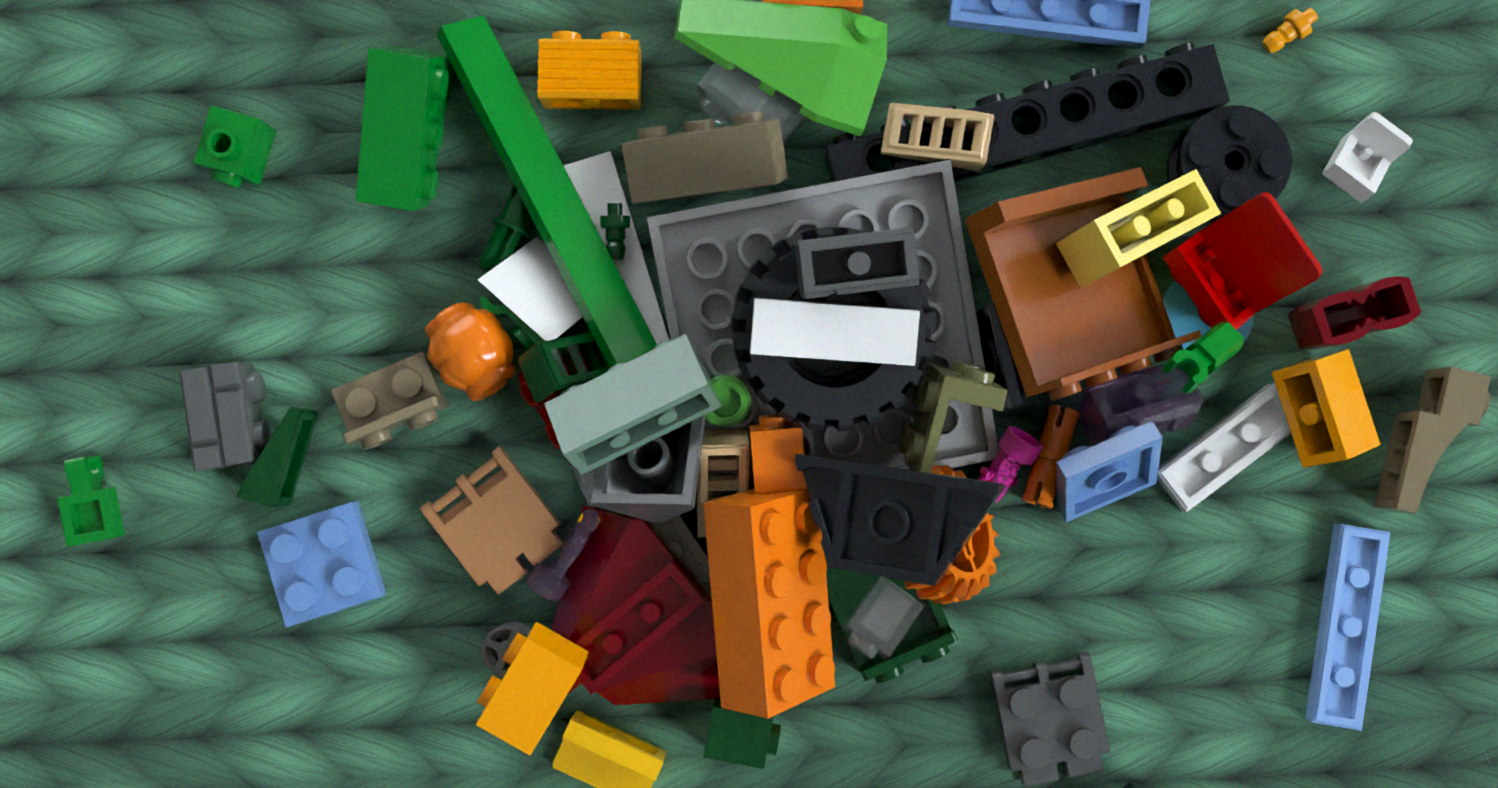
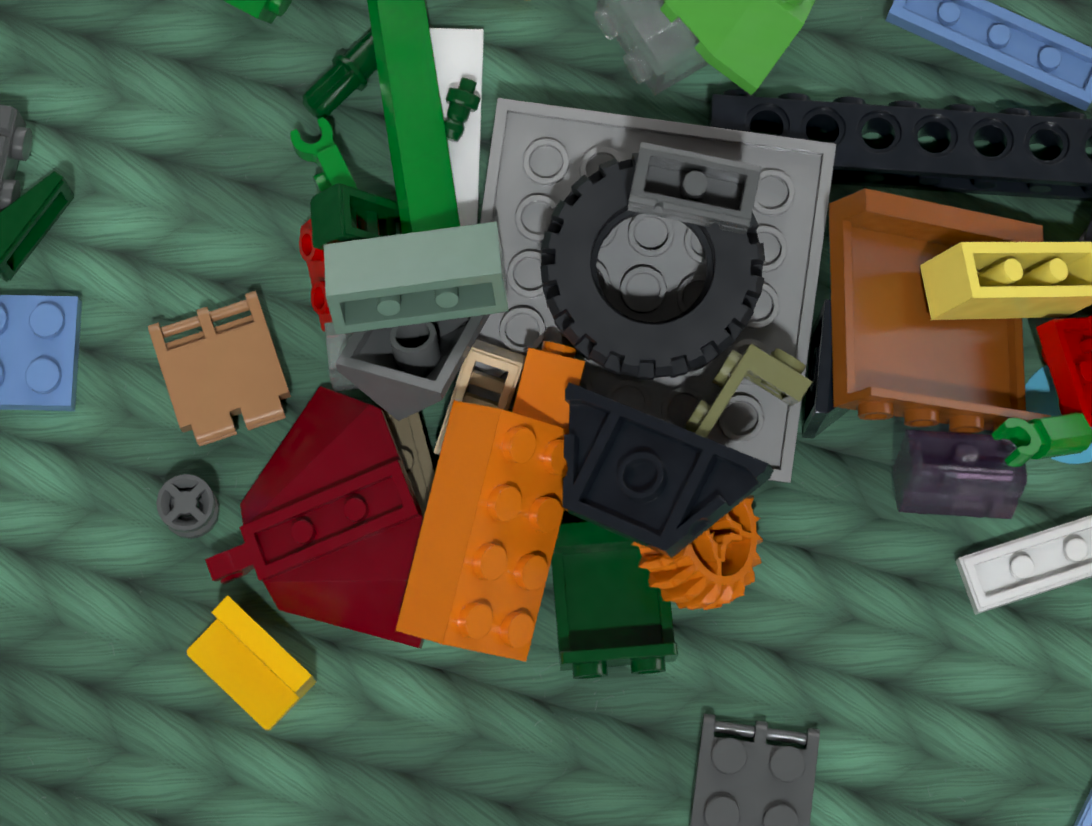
camera: 15 degrees right, 10 degrees down
dark tan bracket [331,352,449,450] -> none
orange hair [425,302,515,402] -> none
light orange brick [476,622,589,756] -> none
white sticker [478,237,583,341] -> none
clear purple piece [526,509,601,601] -> none
dark tan brick [621,110,788,204] -> none
dark green brick [703,699,781,769] -> none
bright green tile [706,374,751,427] -> none
white tile [750,298,920,366] -> none
clear brick [842,577,925,659] -> none
tan slope [880,103,994,172] -> none
dark pink piece [977,426,1043,503] -> none
orange pin [1021,404,1080,509] -> none
medium blue plate [1056,421,1163,522] -> none

